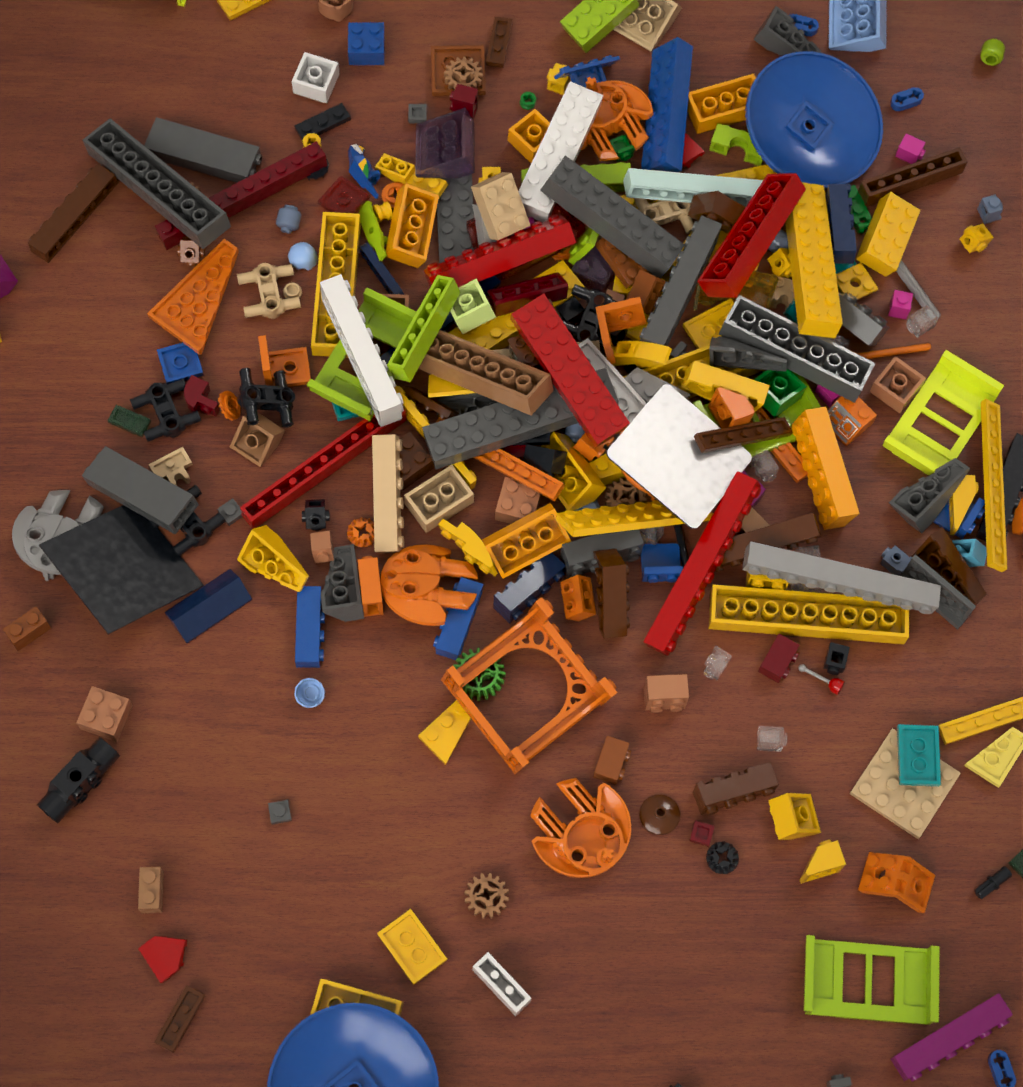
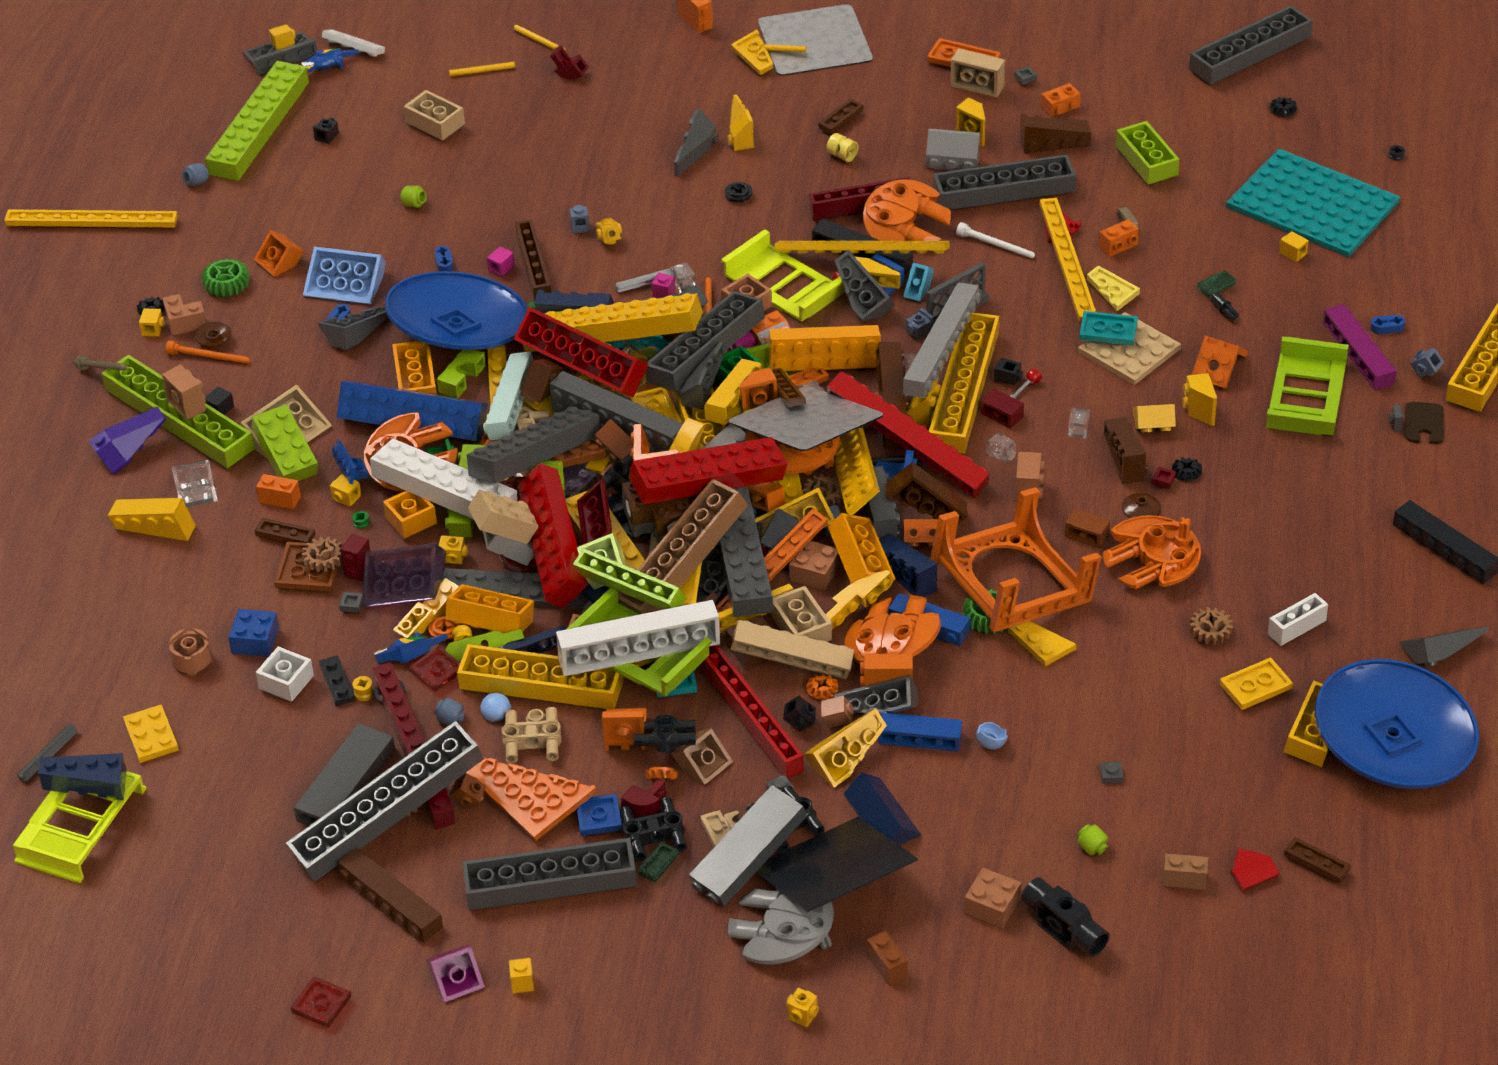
camera: 75 degrees left, 25 degrees down
yellow brick [856,192,920,277] -> none
reddish brown wedge [911,527,987,605] -> none
none -> orange brick [256,474,301,509]
none -> dark grey brick [462,838,637,910]
none -> lime head [1077,824,1108,856]

